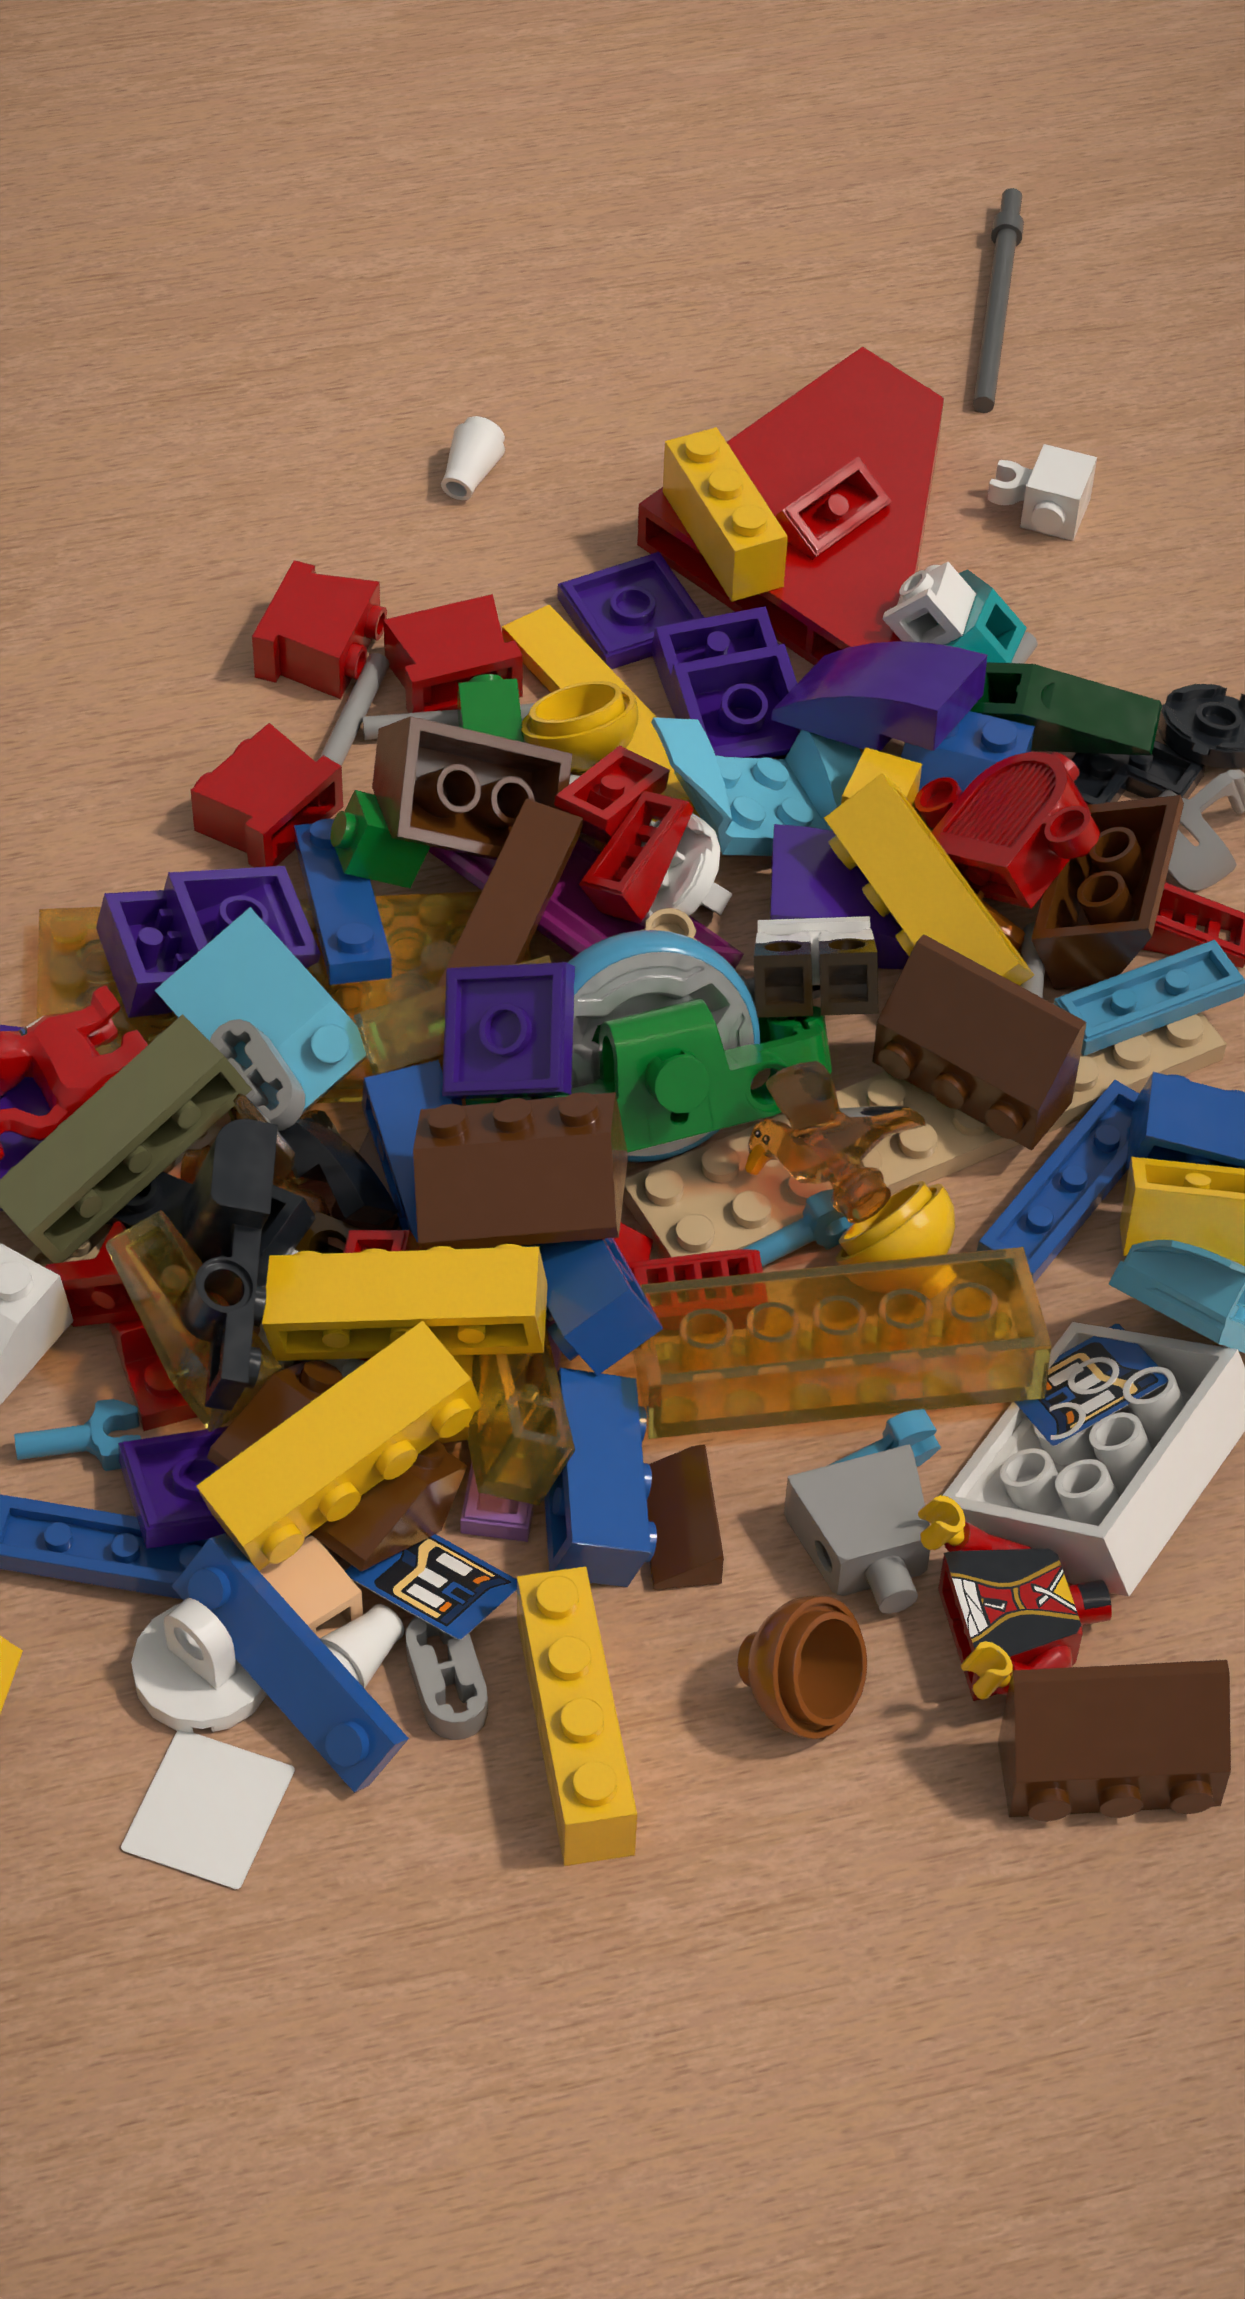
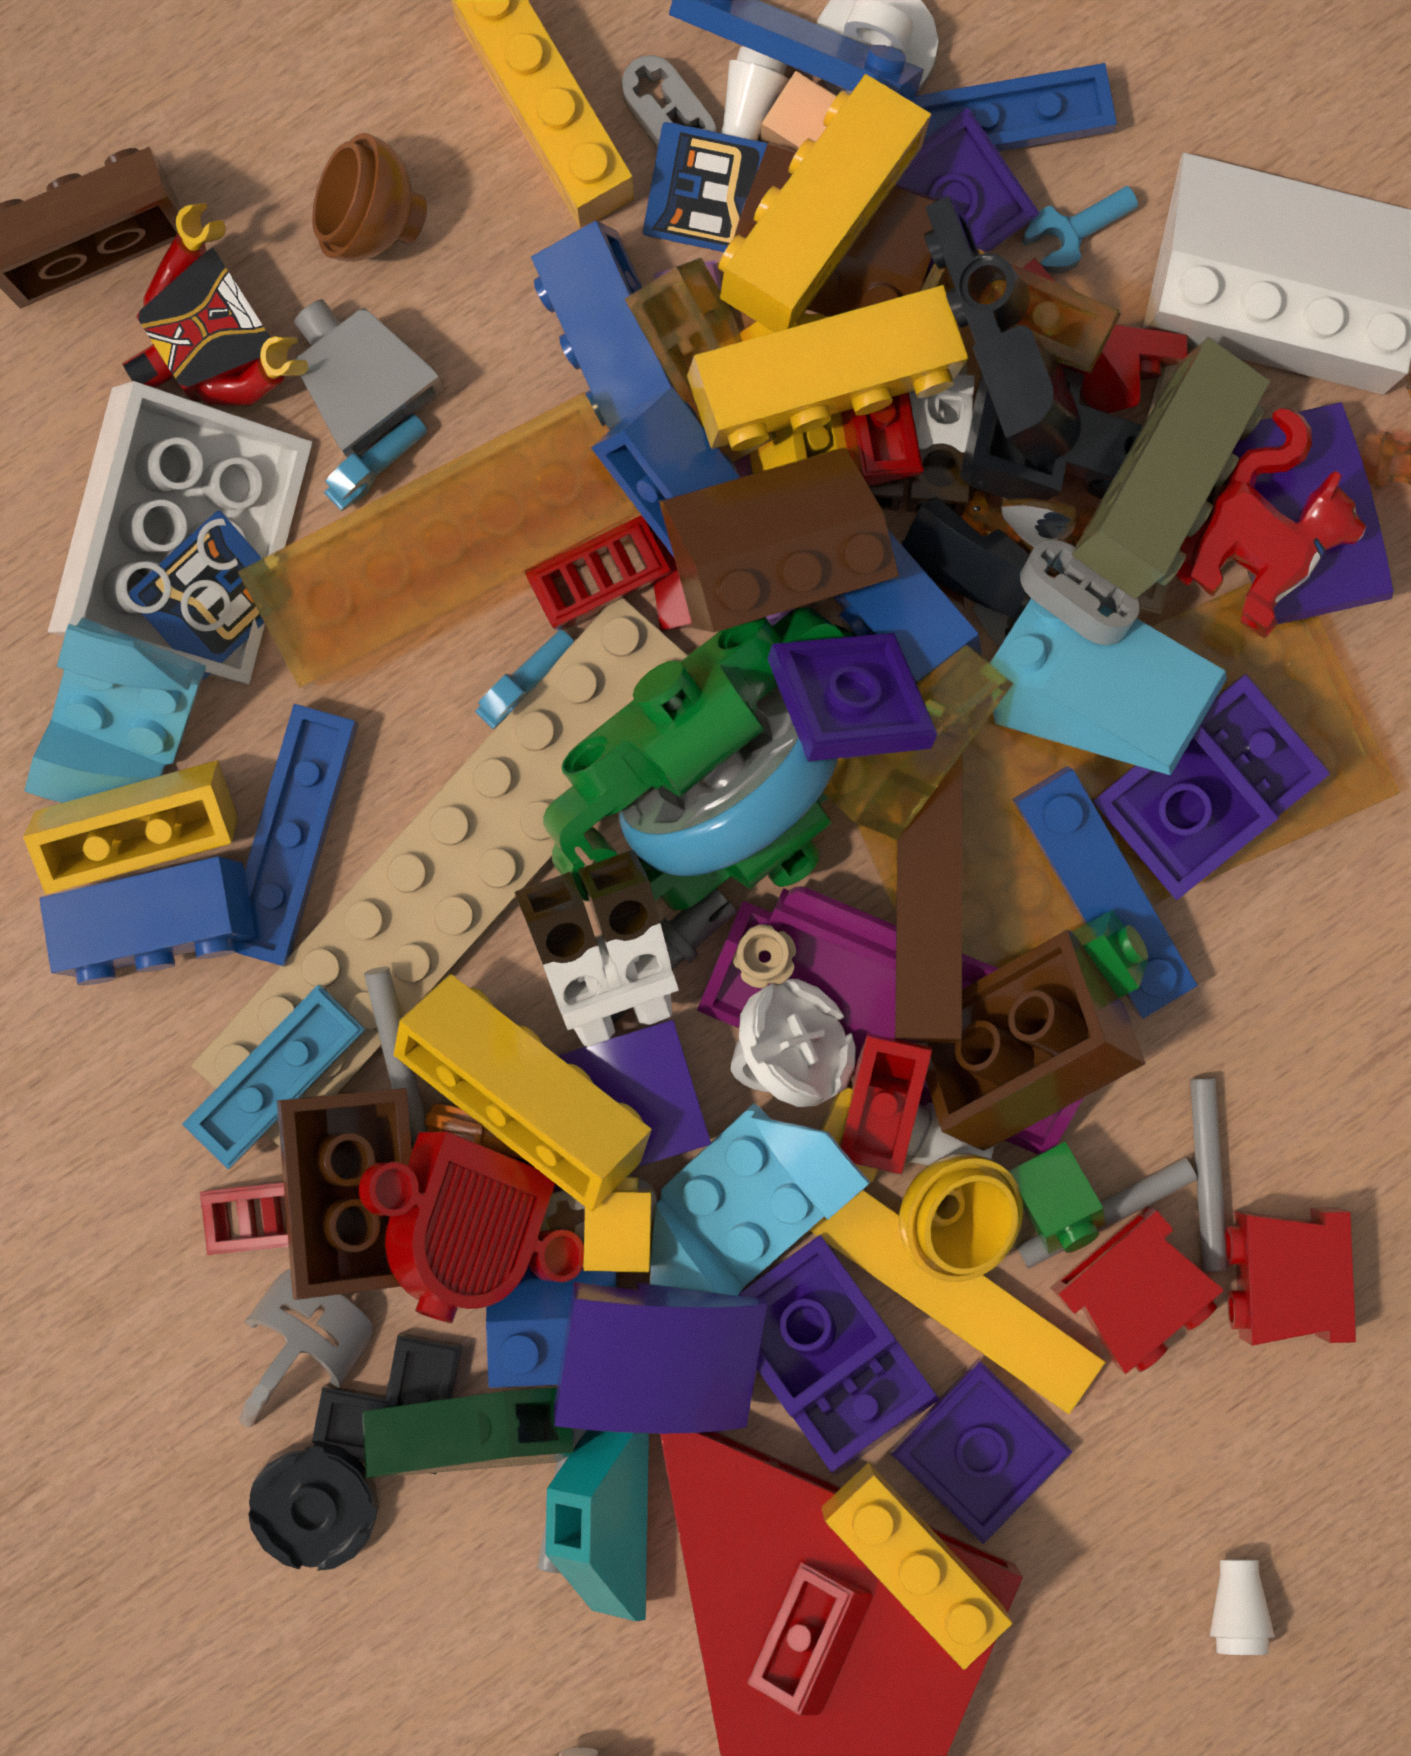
camera: 160 degrees right, 35 degrees up
red hips [190,723,344,868] -> none
red slope [579,791,694,923] -> none
reddish brown slope [647,1444,724,1590] -> none
clear orange animal [745,1061,926,1223] -> none
yellow piece [836,1181,955,1301] -> none
reddish brown slope [872,934,1087,1151] -> none
white brick [882,562,976,645] -> none

